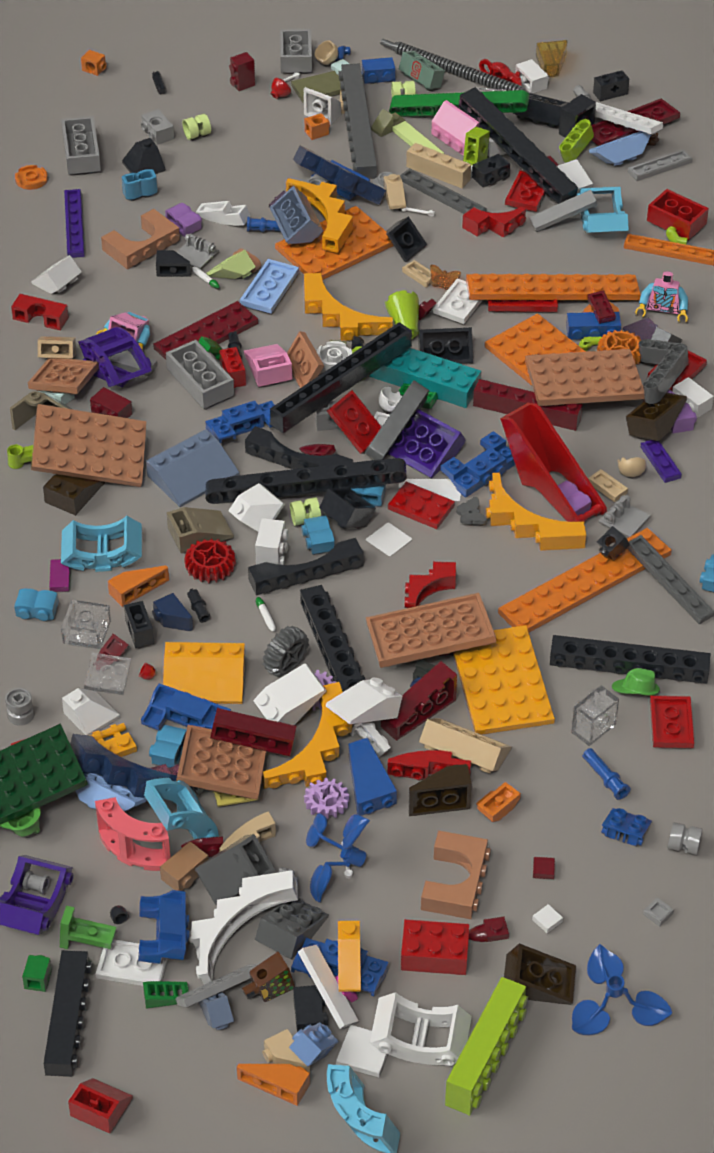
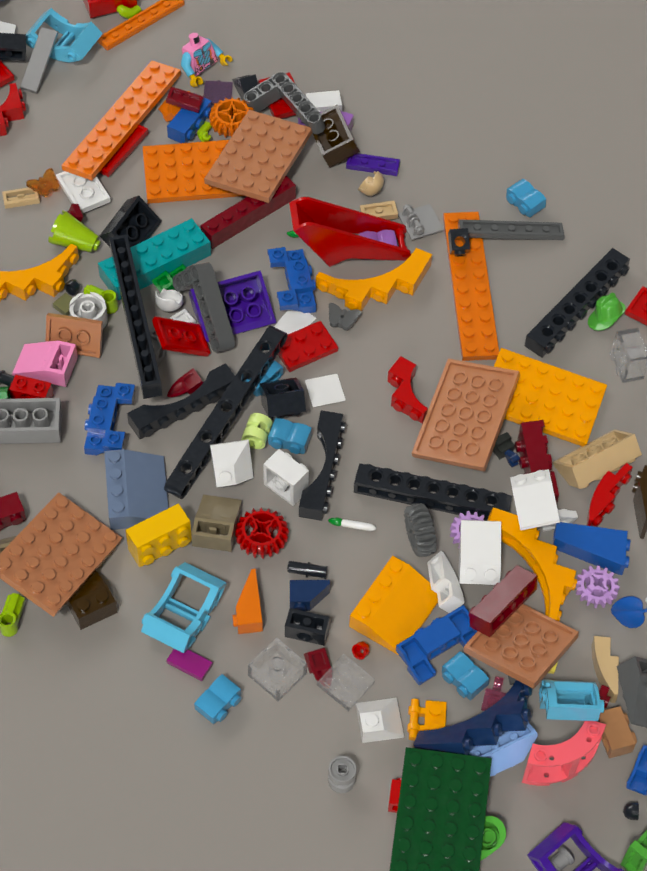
camera: 60 degrees left, 10 degrees up
none -> yellow brick [125,503,192,568]
none -> white slope [427,551,465,613]

